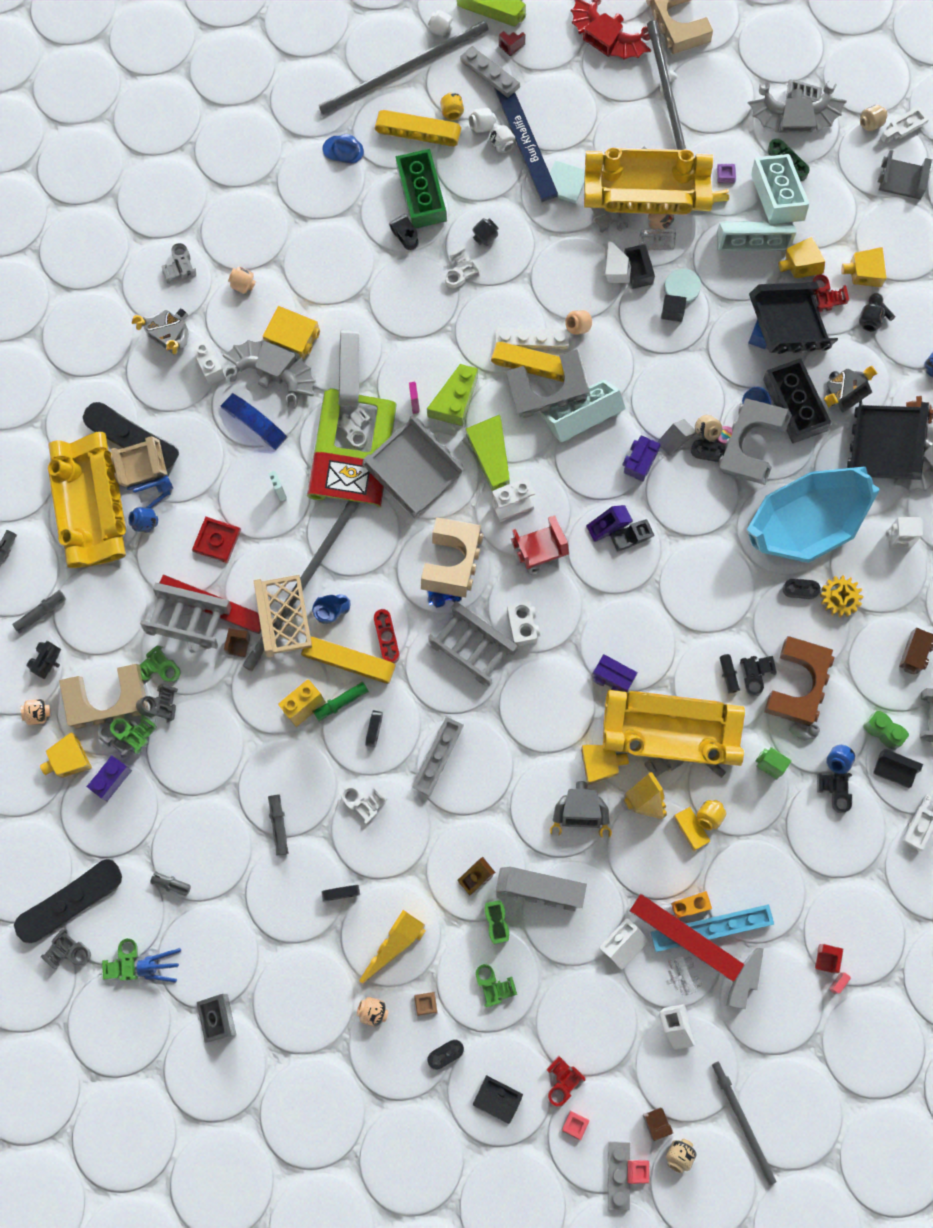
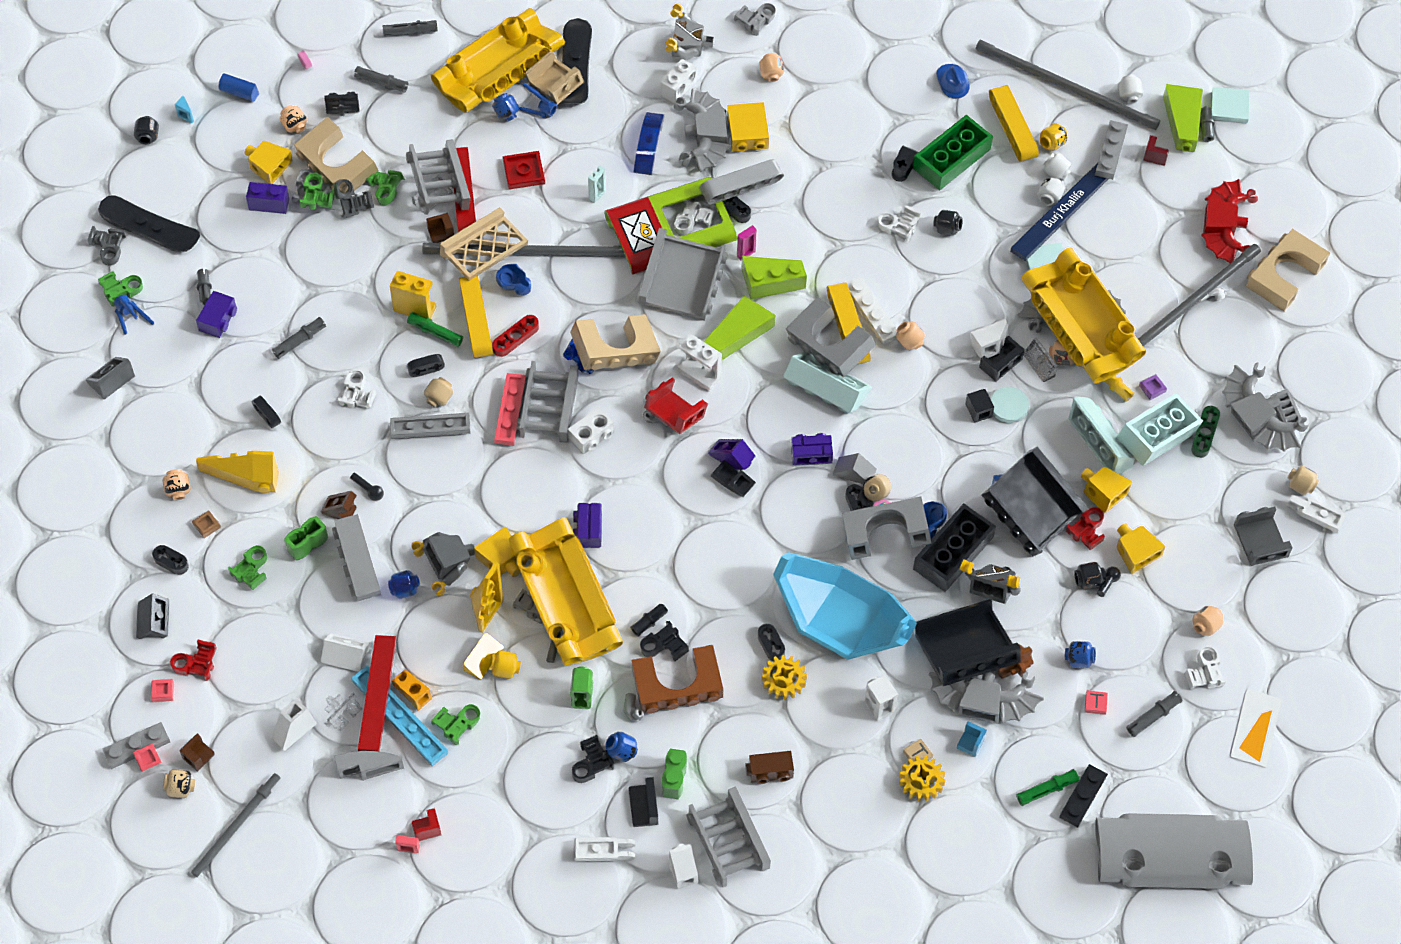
camera: 55 degrees right, 15 degrees down
none -> dark purple brick [196,290,237,338]
none -> black bar [350,472,384,501]
none -> clear blue head [388,570,420,599]
none -> tan head [424,377,453,407]
none -> bright green piece [431,704,480,745]
none -> coral plate [494,373,526,446]
none -> black beam [722,196,751,223]

